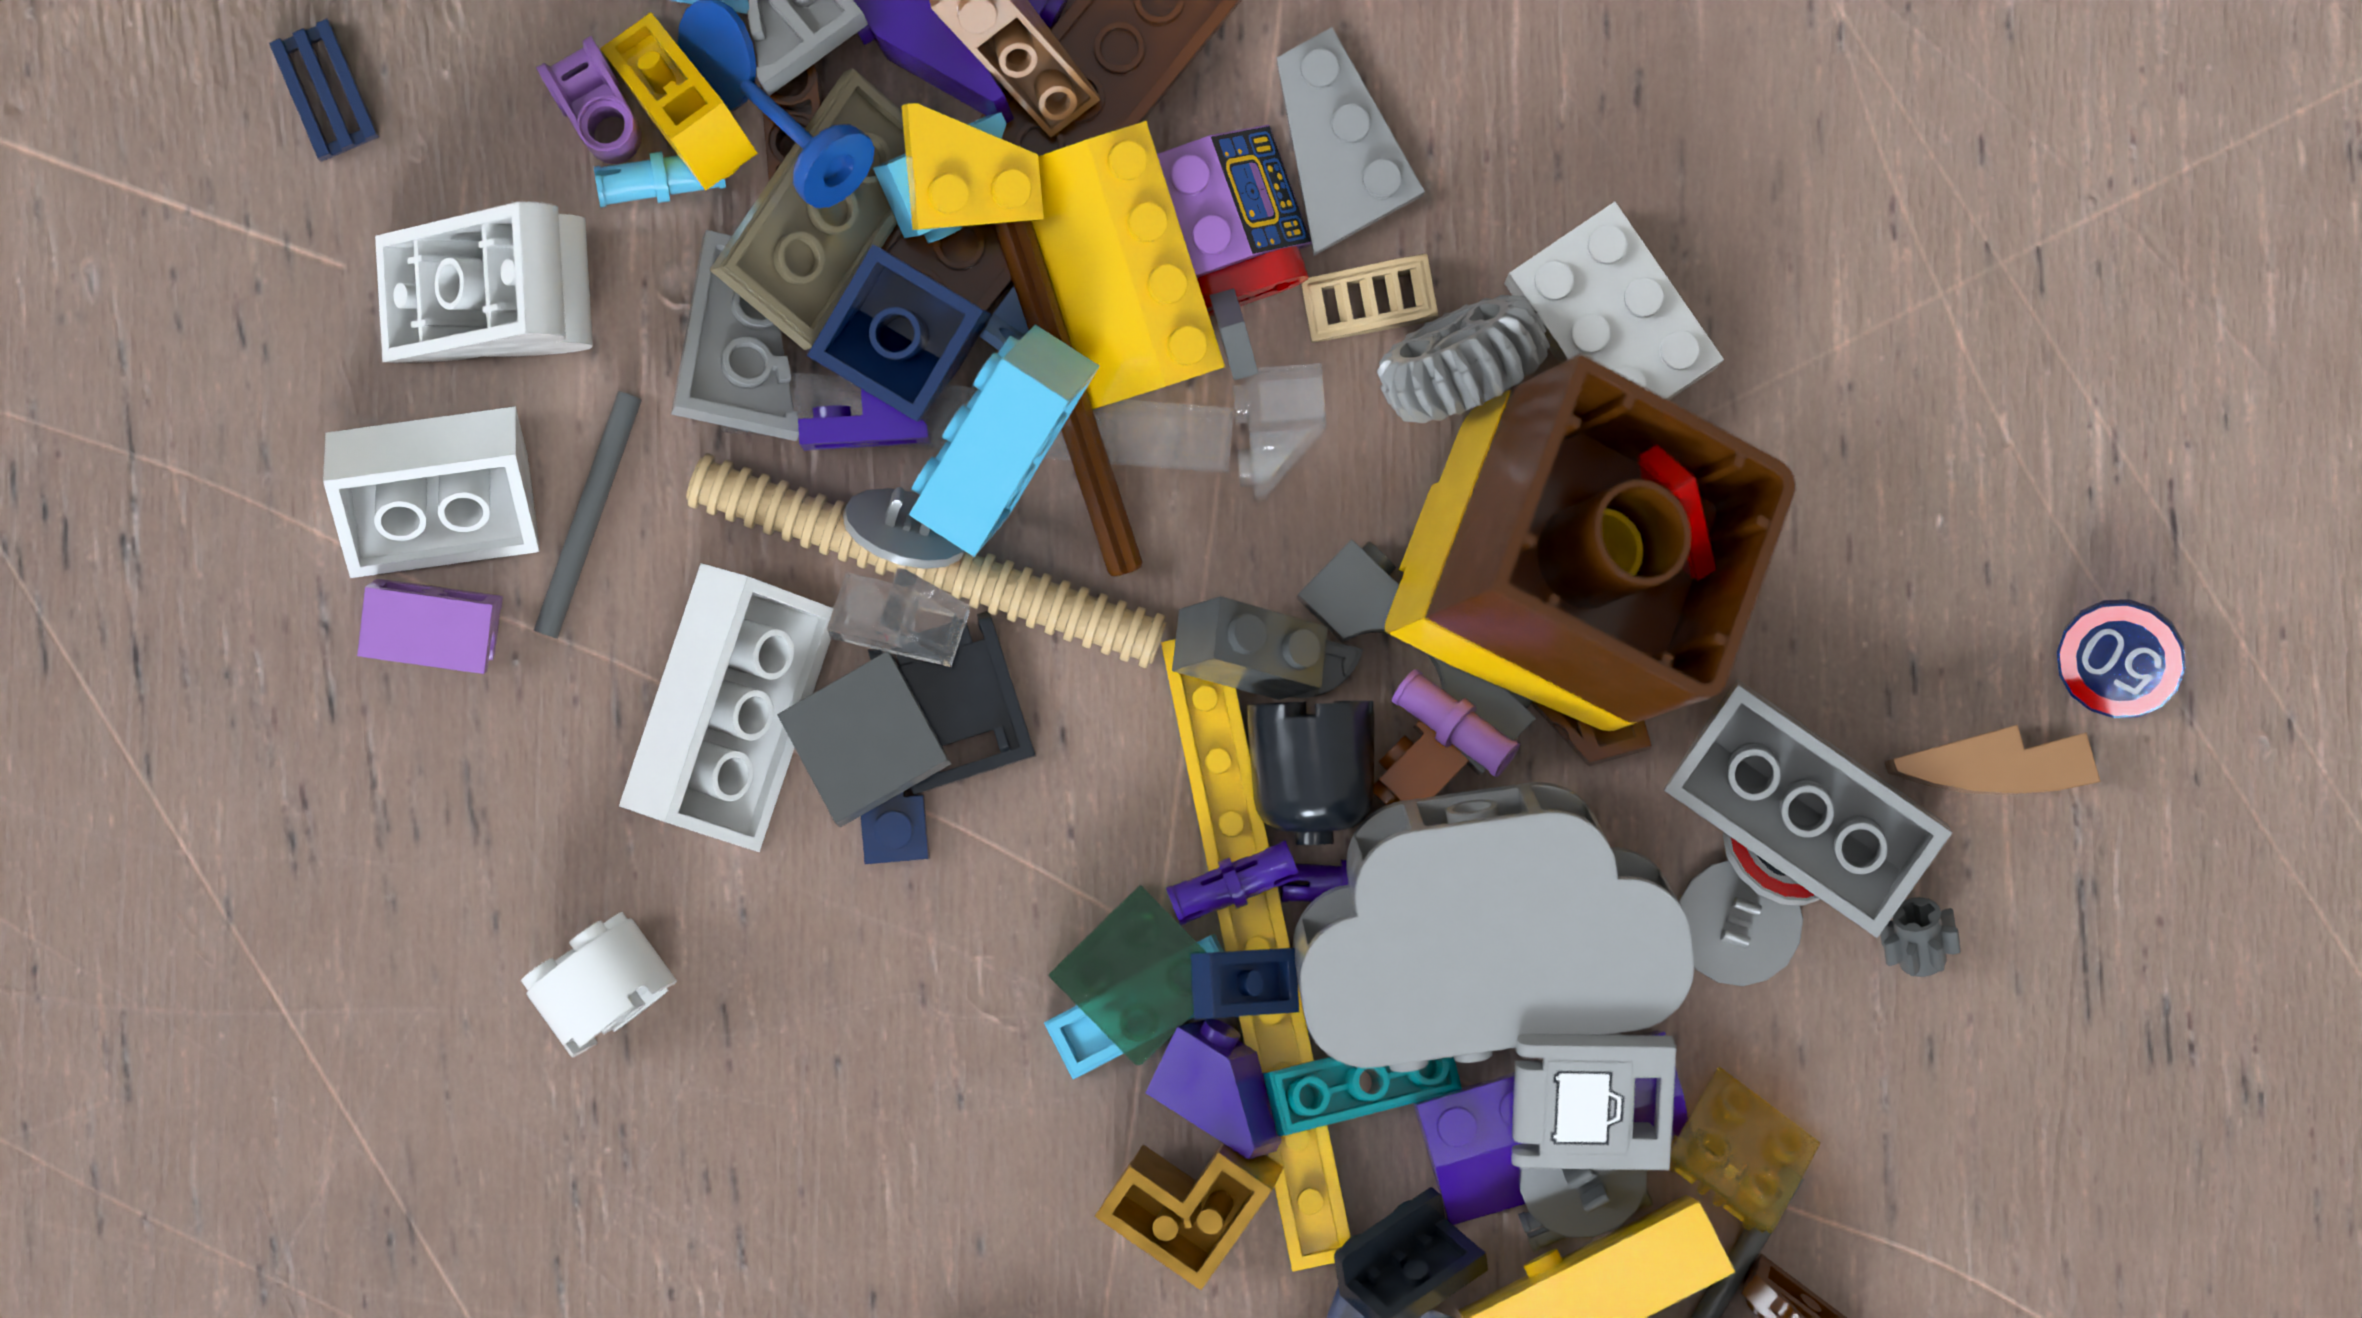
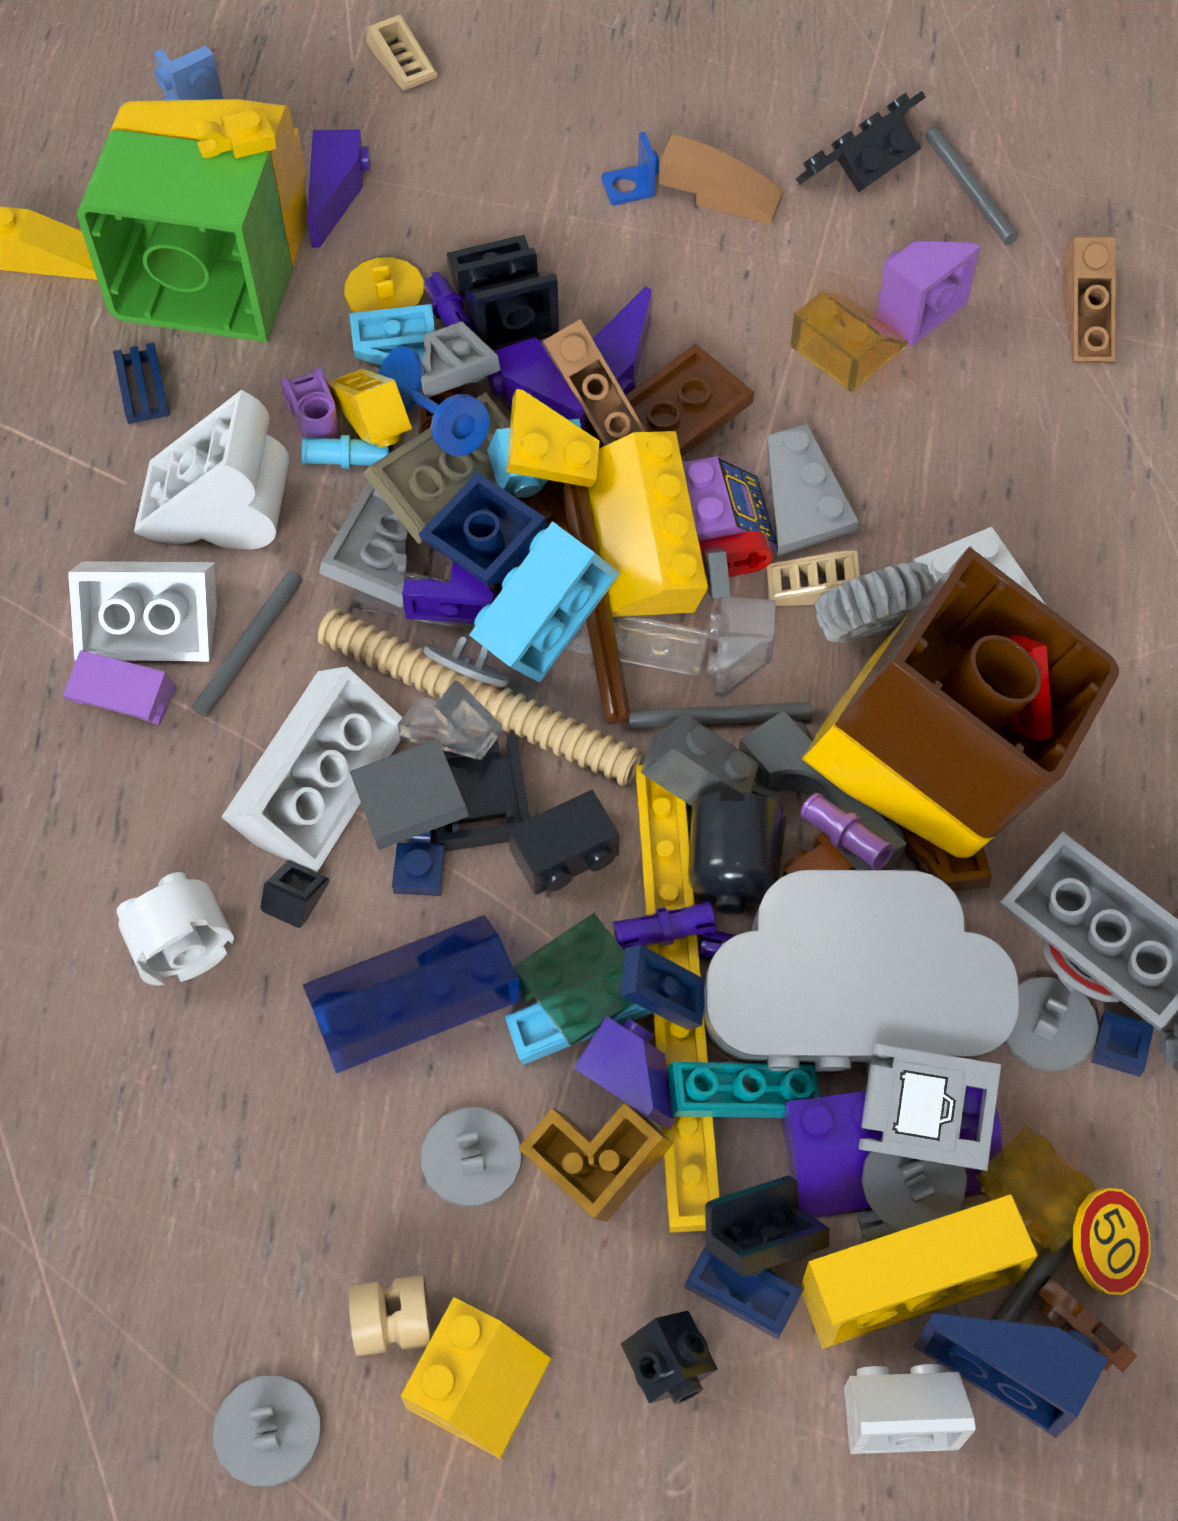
camera: 10 degrees right, 25 degrees down
none -> black slope [260,860,329,928]
none -> clear blue slope [302,915,521,1073]
none -> light grey piece [421,1108,521,1207]
none -> black brick [508,789,619,895]
none -> dark grey bar [628,702,813,728]
none -> piece [1073,1188,1150,1295]
none -> dark blue tile [1091,1011,1154,1077]

